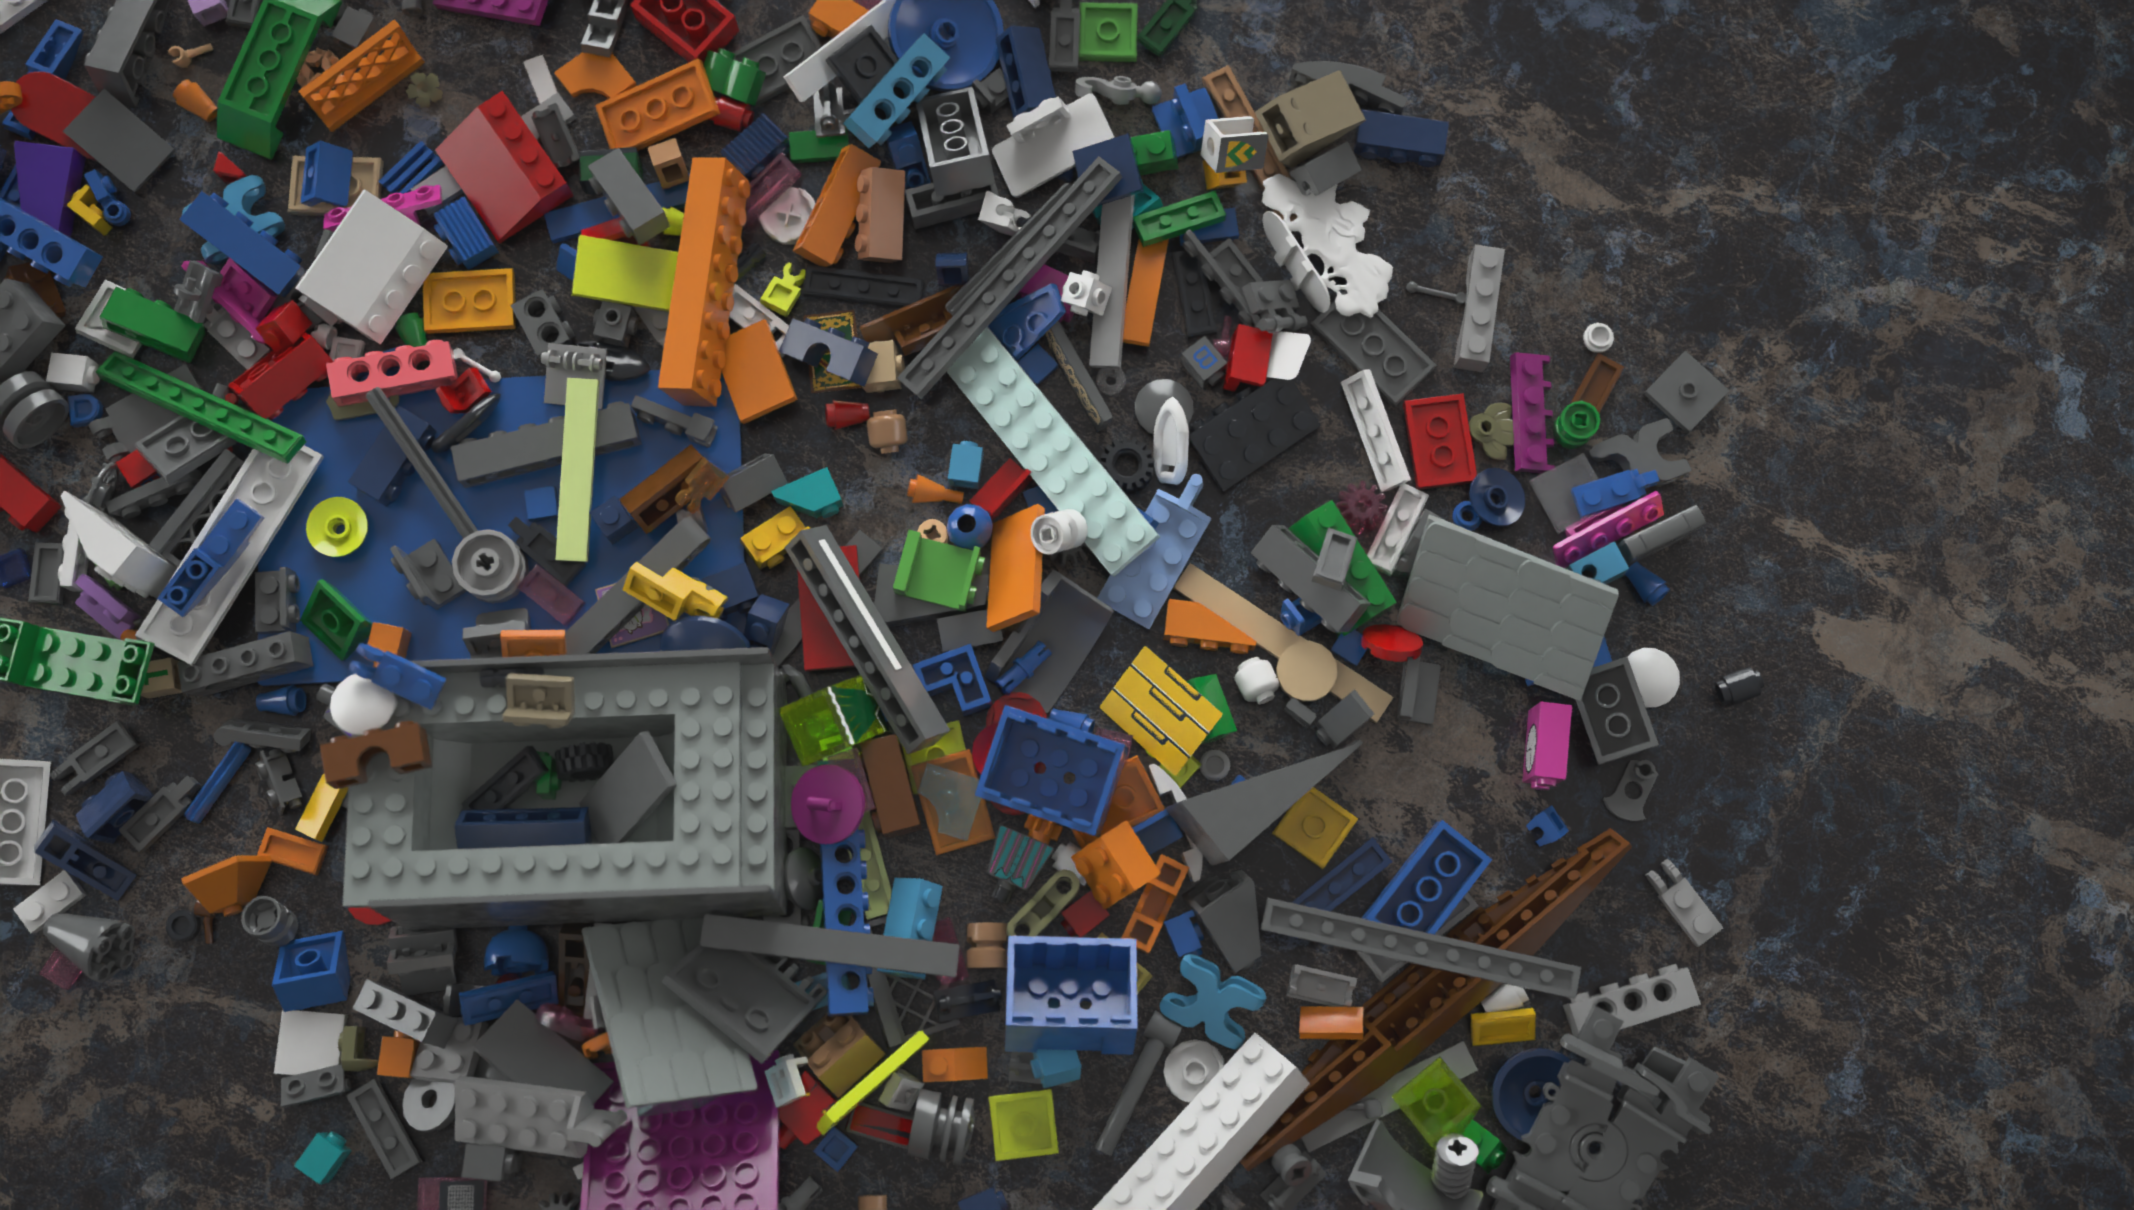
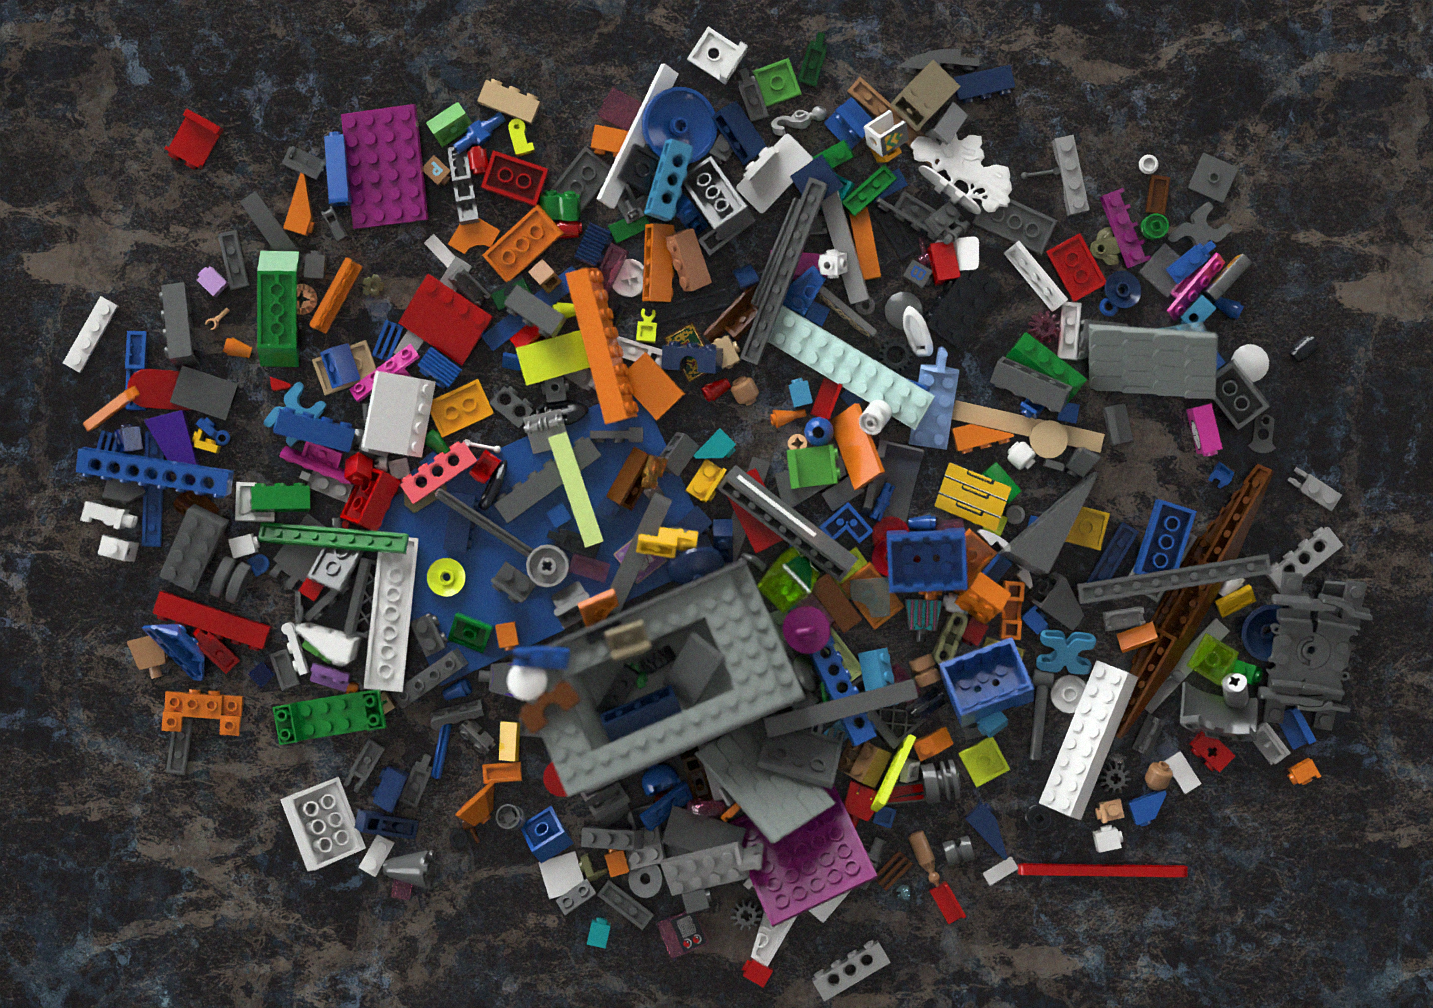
camera: 15 degrees left, 10 degrees up
blue slope [157,499,265,617] -> none
dark grey hips [173,260,223,323] -> none
white bracket [765,1054,808,1108] -> none
white hinge [978,191,1031,236] -> none
dark grey wheel [1272,1144,1312,1186] -> none
tile [1311,528,1358,591] -> none
red tile [1361,624,1423,662] -> none

